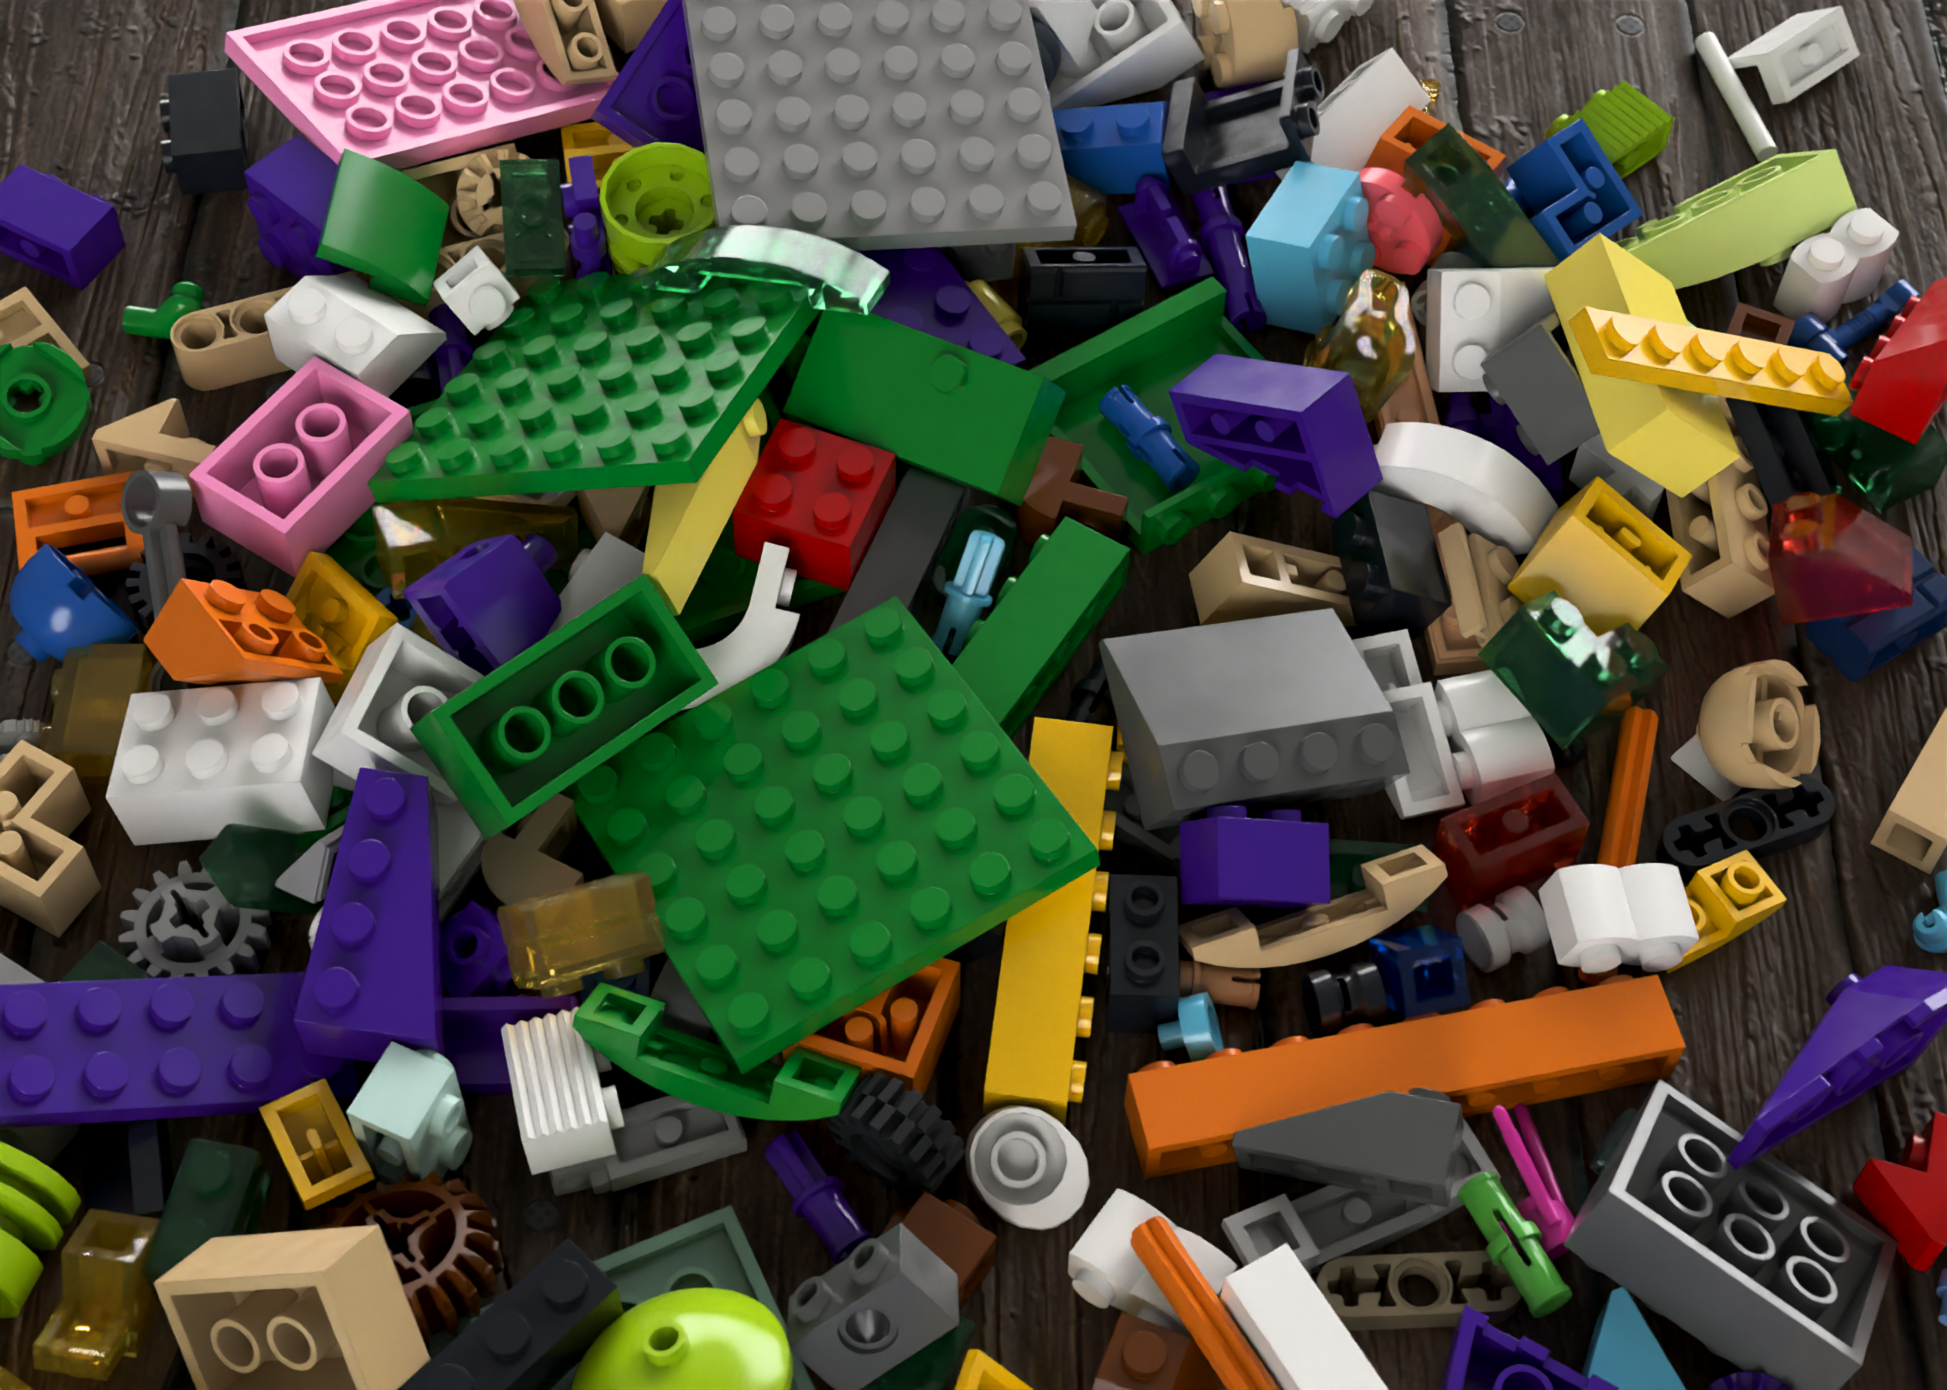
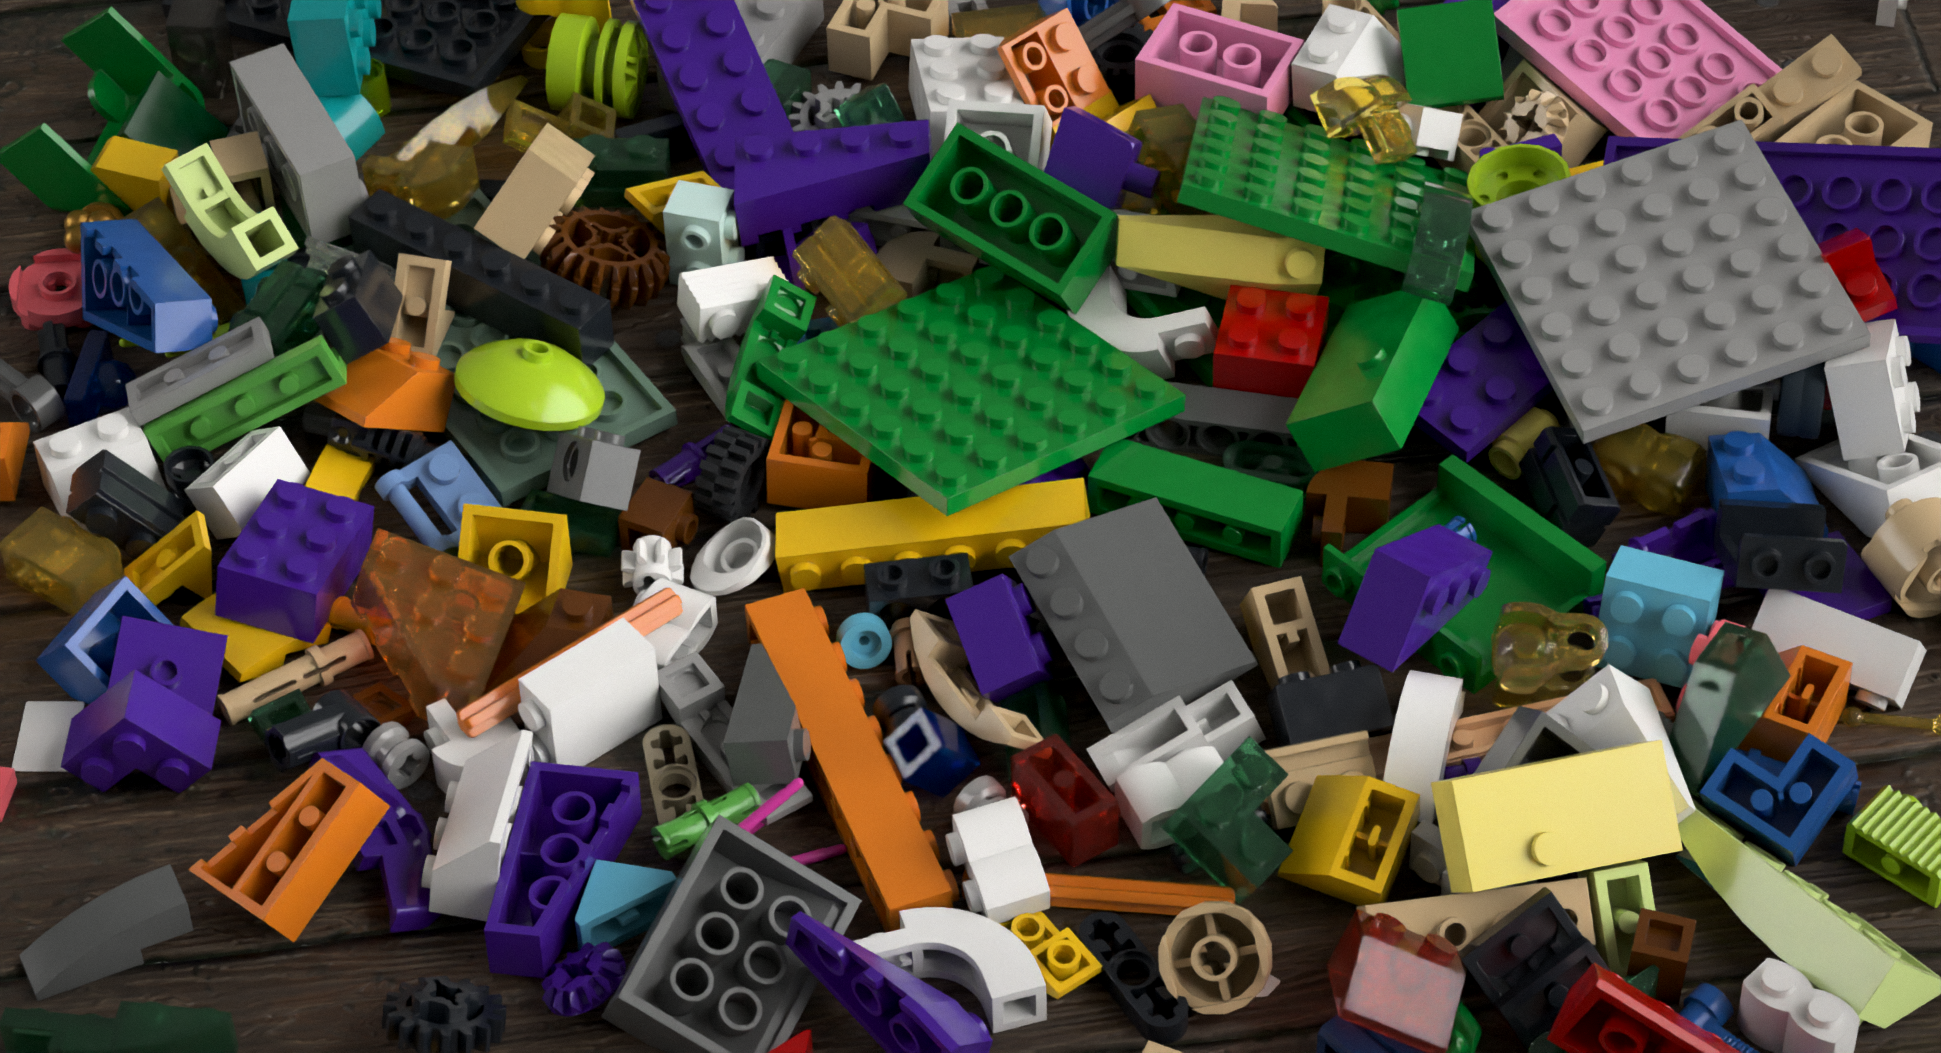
camera: 85 degrees right, 10 degrees down
clear green plate [499,159,566,277] -> none
medium azure axle [931,530,1005,656] -> none
yellow plate [1568,306,1854,416] -> none
none -> white gear [621,535,684,595]
none -> white arch [854,907,1047,1034]
none -> clear yellow brick [1310,74,1418,164]

